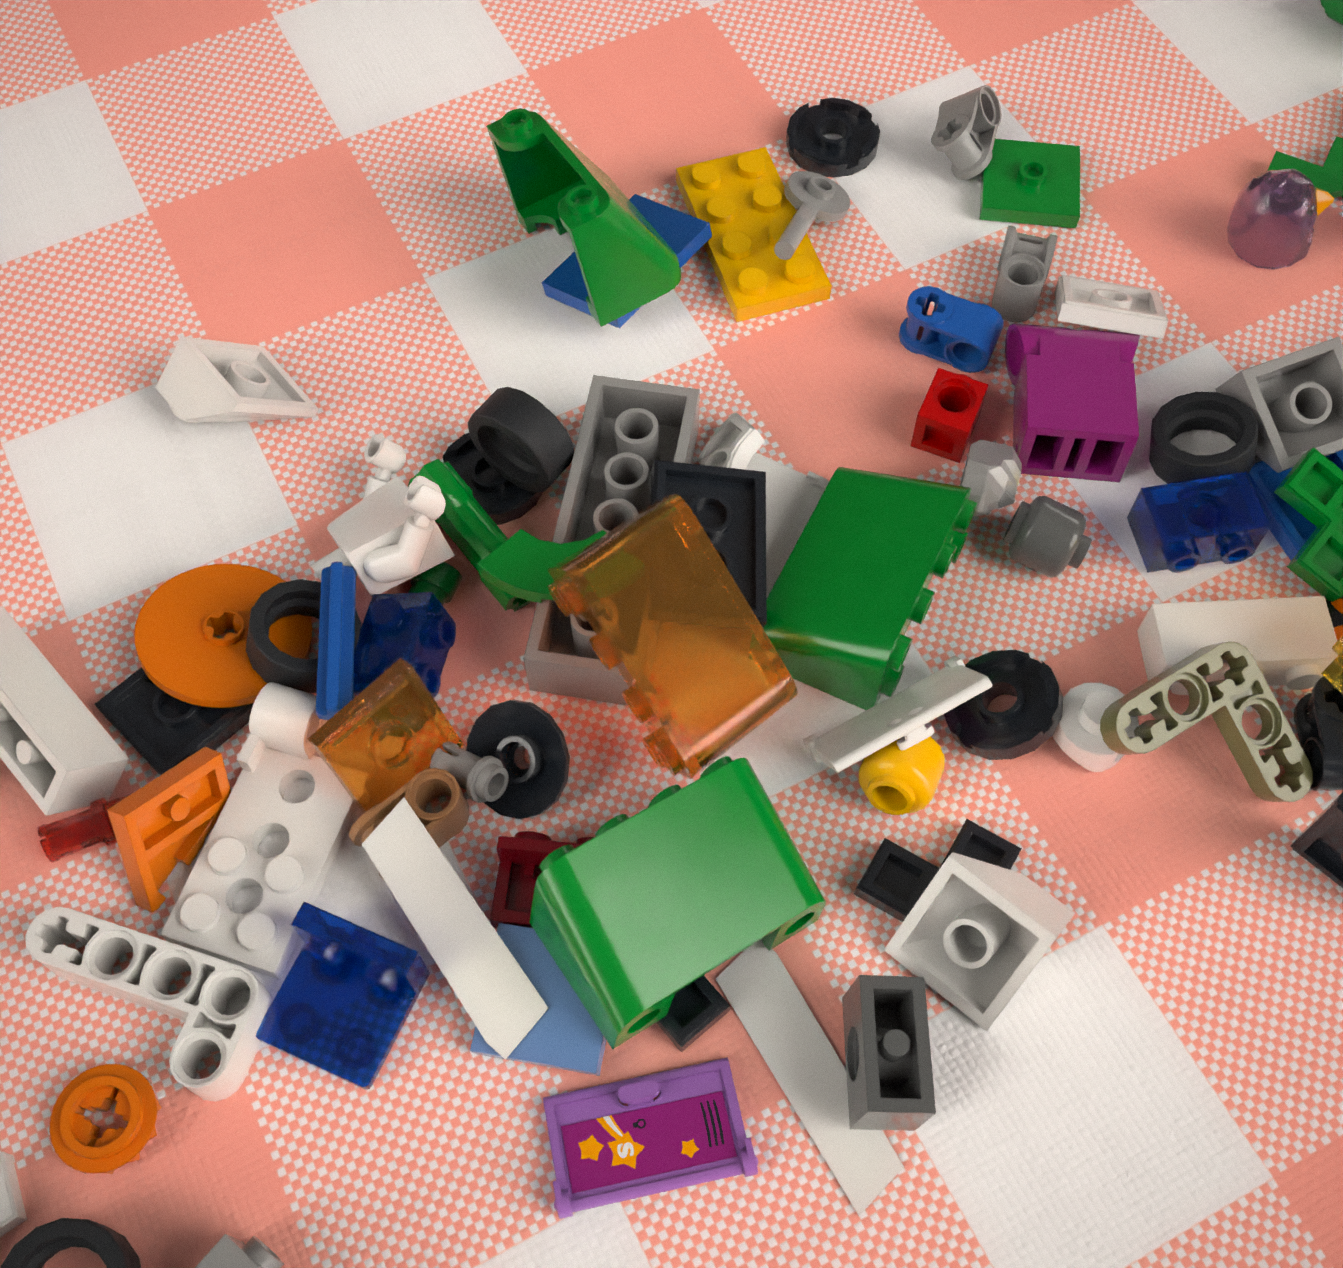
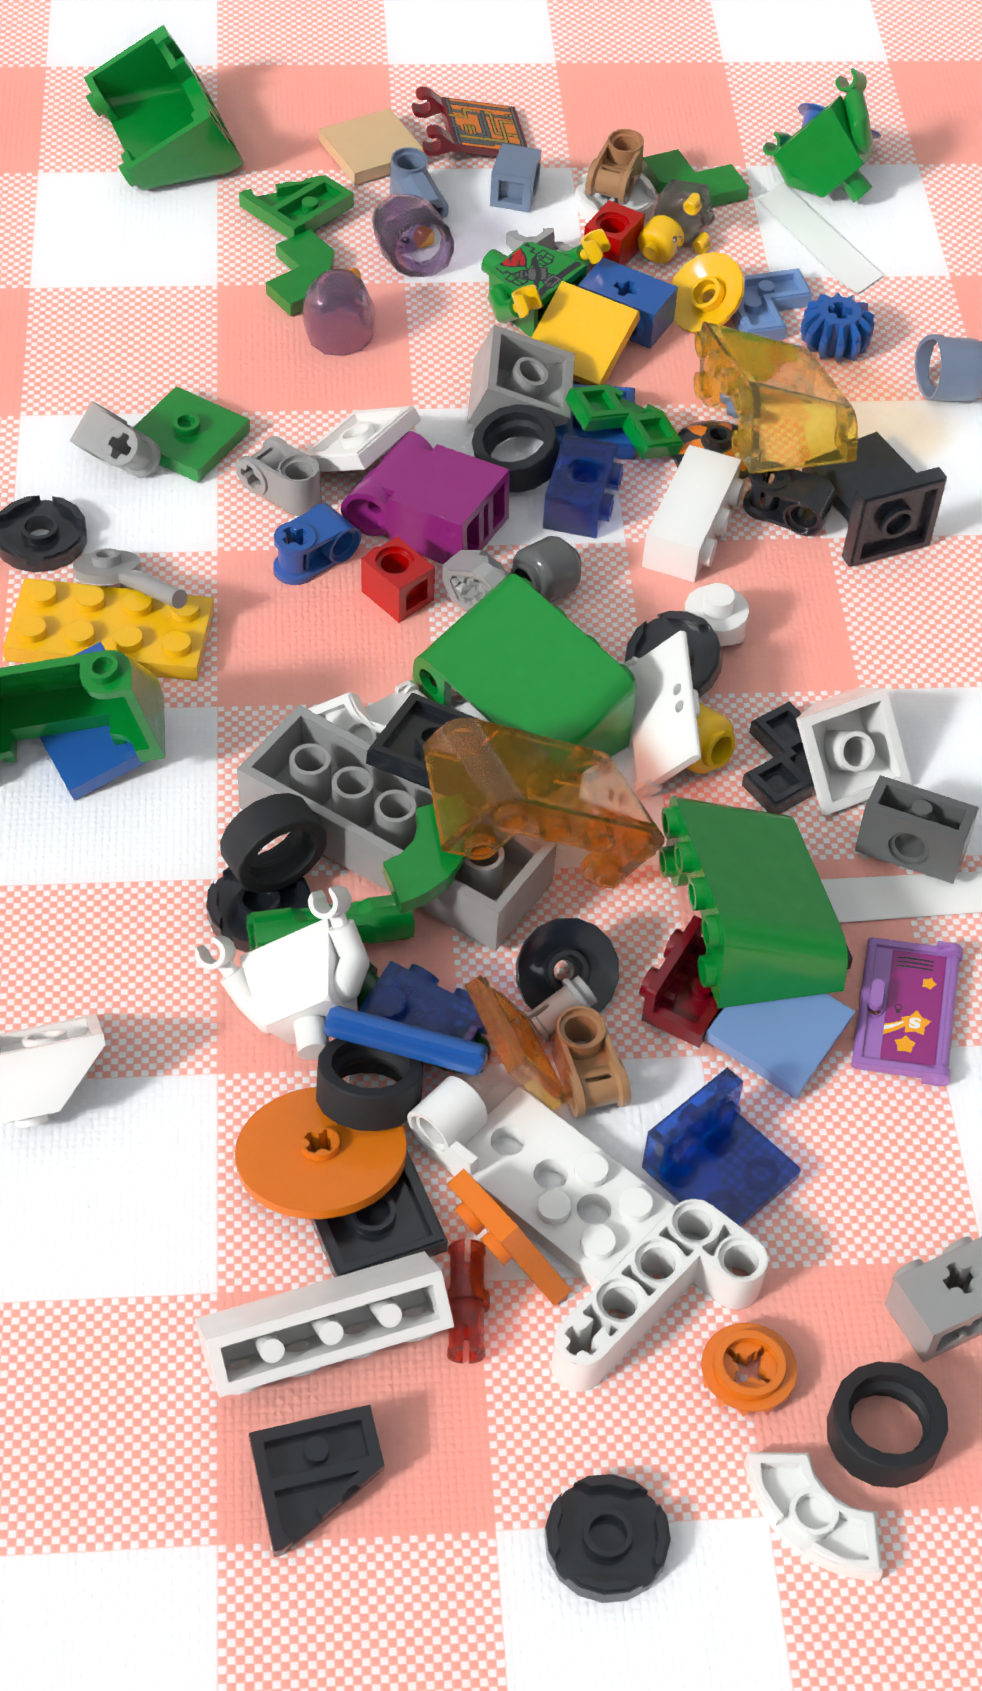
camera: 70 degrees left, 10 degrees down
white sticker [362,797,548,1060] -> none
olive beam [1100,641,1313,802] -> none

